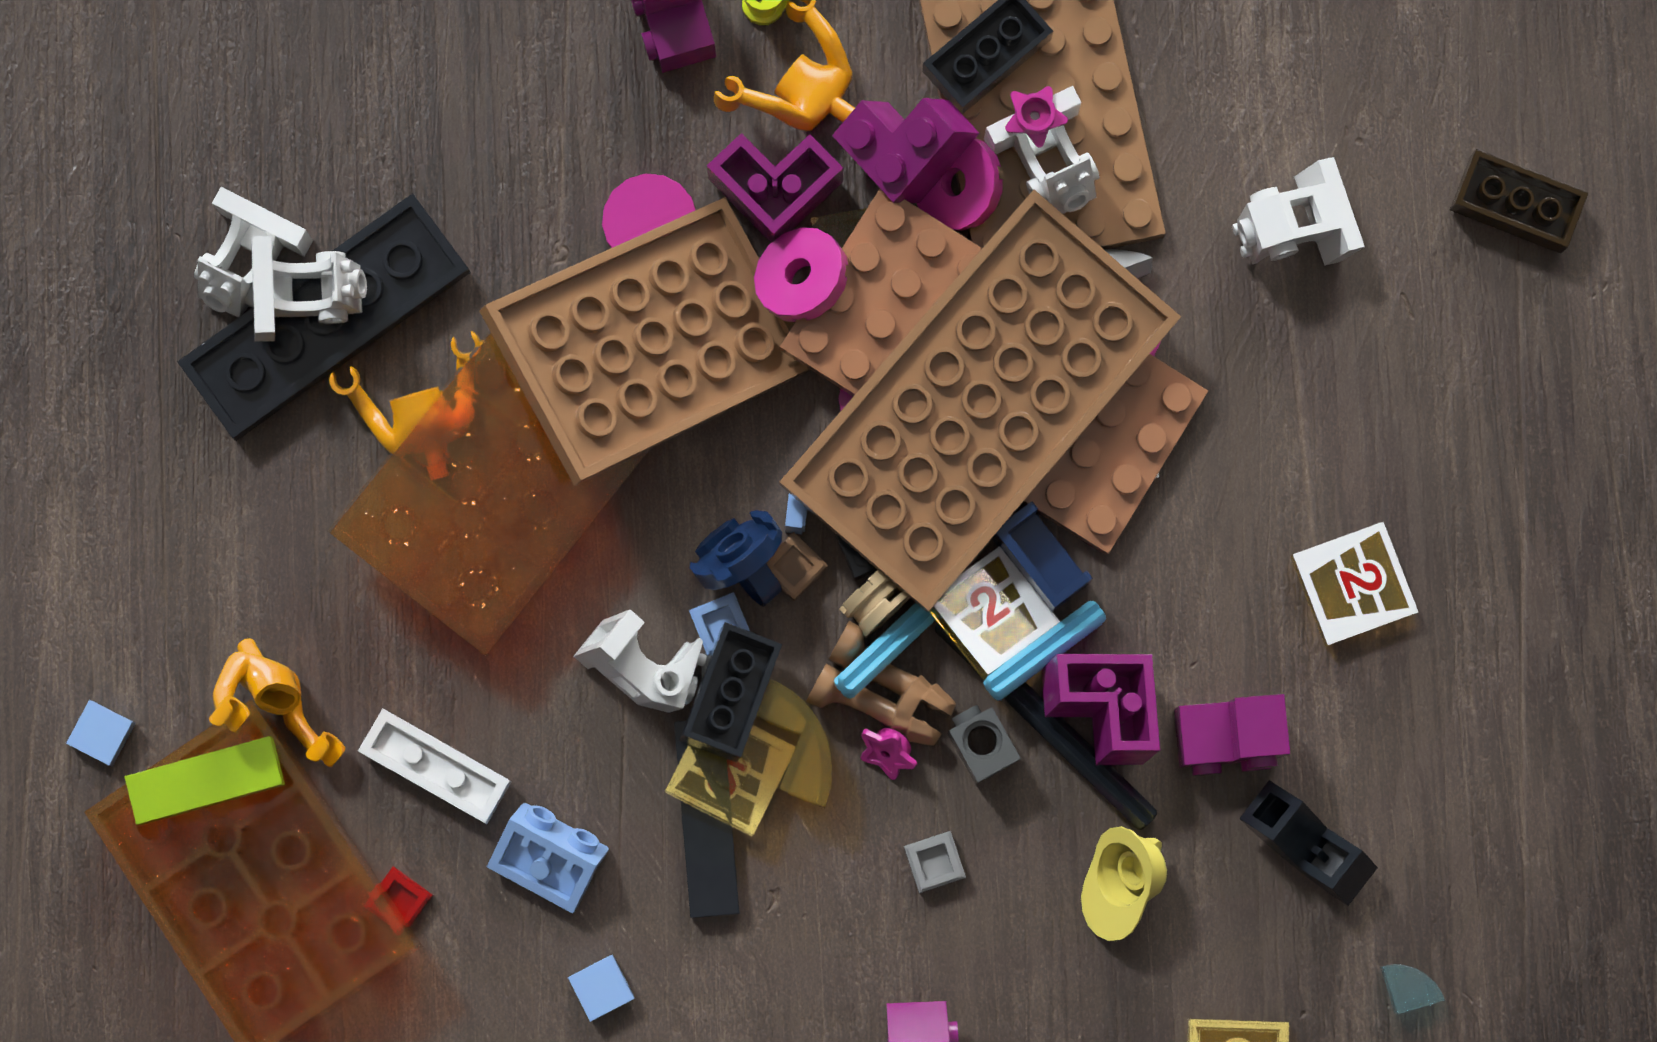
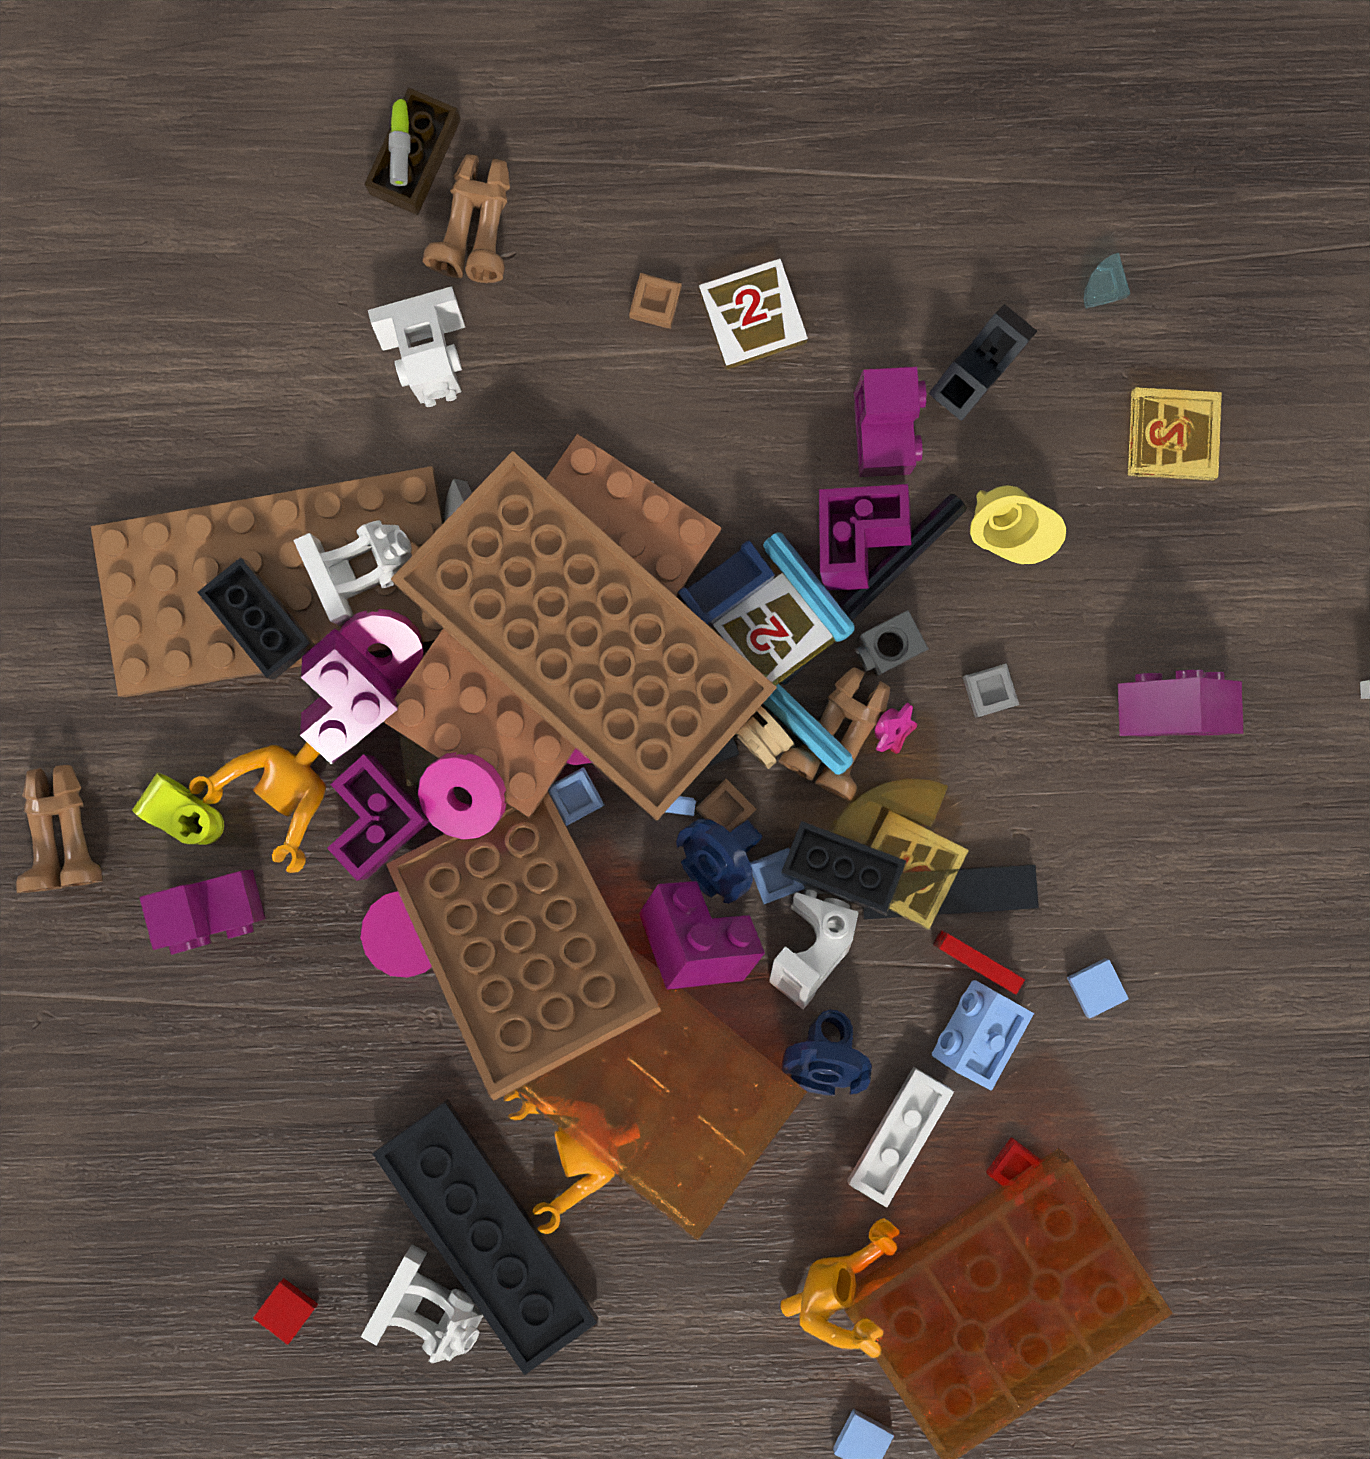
camera: 90 degrees left, 5 degrees up
lime tile [124,736,285,826] -> none
white tile [251,236,367,341] -> none
dark pink plate [1005,86,1068,148] -> none
none -> red tile [253,1277,318,1345]
none -> light grey piece [389,99,411,186]
none -> medium nougat piece [423,154,510,283]
none -> light blue tile [548,767,605,826]
none -> medium nougat tile [629,273,682,329]
none -> magenta brick [639,881,765,990]
none -> dark blue tile [781,1009,872,1096]
none -> red tile [933,930,1025,995]

